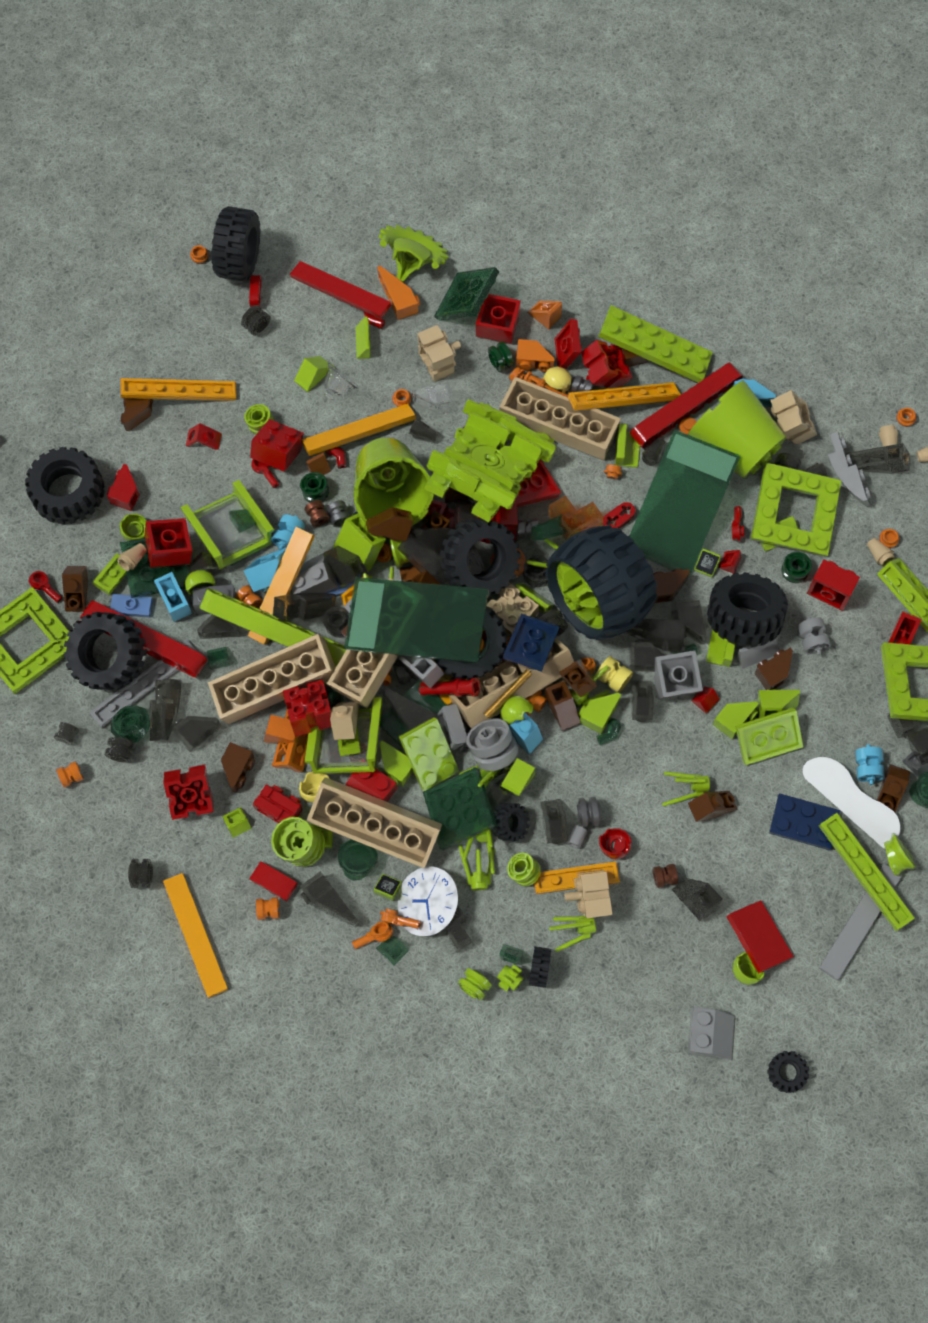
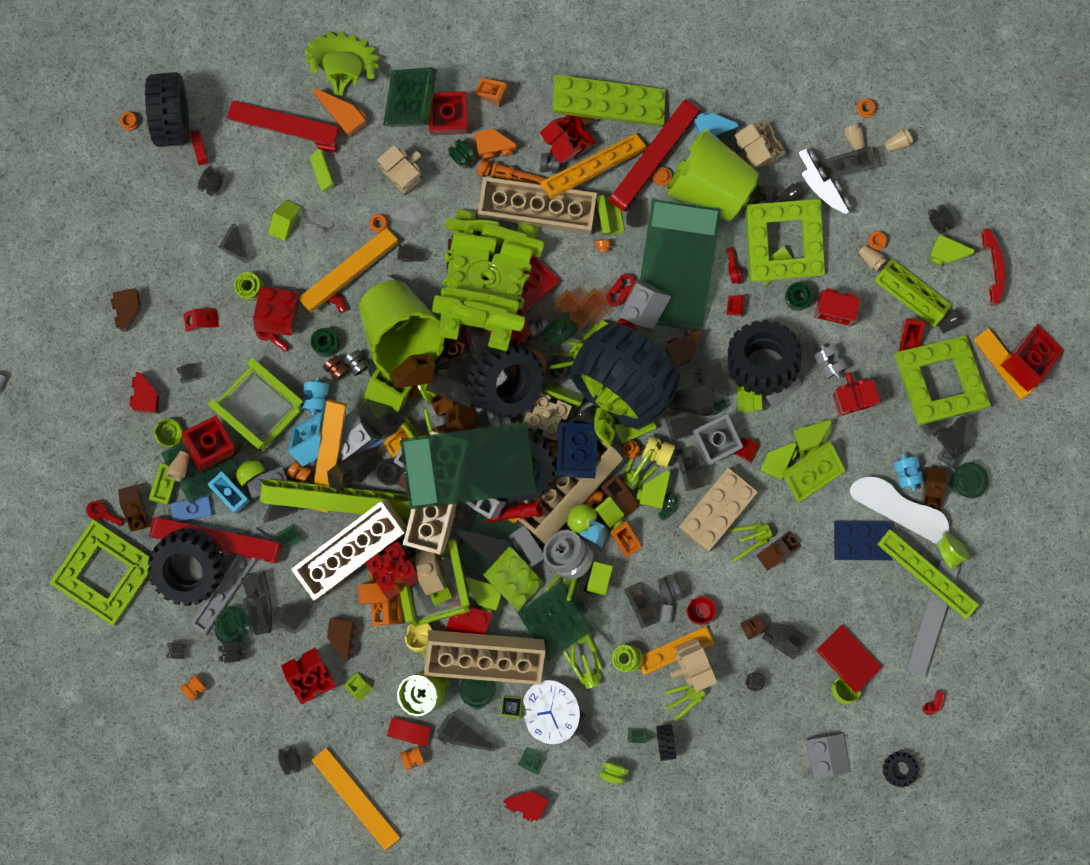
camera: 15 degrees left, 15 degrees up
black tyre [25,447,105,524] -> none
light orange tile [120,378,237,401] -> none
clear green slope [229,509,256,533] -> none
red brick [253,784,303,824] -> none
dark orange slope [307,453,331,475] -> none
orange plate [352,921,393,949] -> none
orange plate [380,908,421,929] -> none
pearl gold bar [484,669,533,719] -> none
black tyre [490,803,530,841] -> none
lime gear [497,964,524,992] -> none
light yellow hair [543,367,572,393] -> none
red plate [554,319,582,370] -> none
reddish brown slope [559,660,597,698] -> none
slope [694,549,721,577] -> none
reddish brown slope [755,647,793,690] -> none
none -> clear smoke wheel [176,363,199,384]
none -> clear smoke slope [218,223,247,263]
none -> red slope [504,790,549,822]
none -> lime slope [594,407,615,447]
none -> lime slope [595,496,624,529]
none -> orange slope [609,521,642,558]
none -> lime plate [614,421,657,444]
none -> light grey slope [619,278,671,329]
none -> tan brick [678,468,758,553]
none -> clear smoke wheel [745,672,765,691]
none -> red brick [832,372,880,417]
none -> red arm [922,691,946,715]

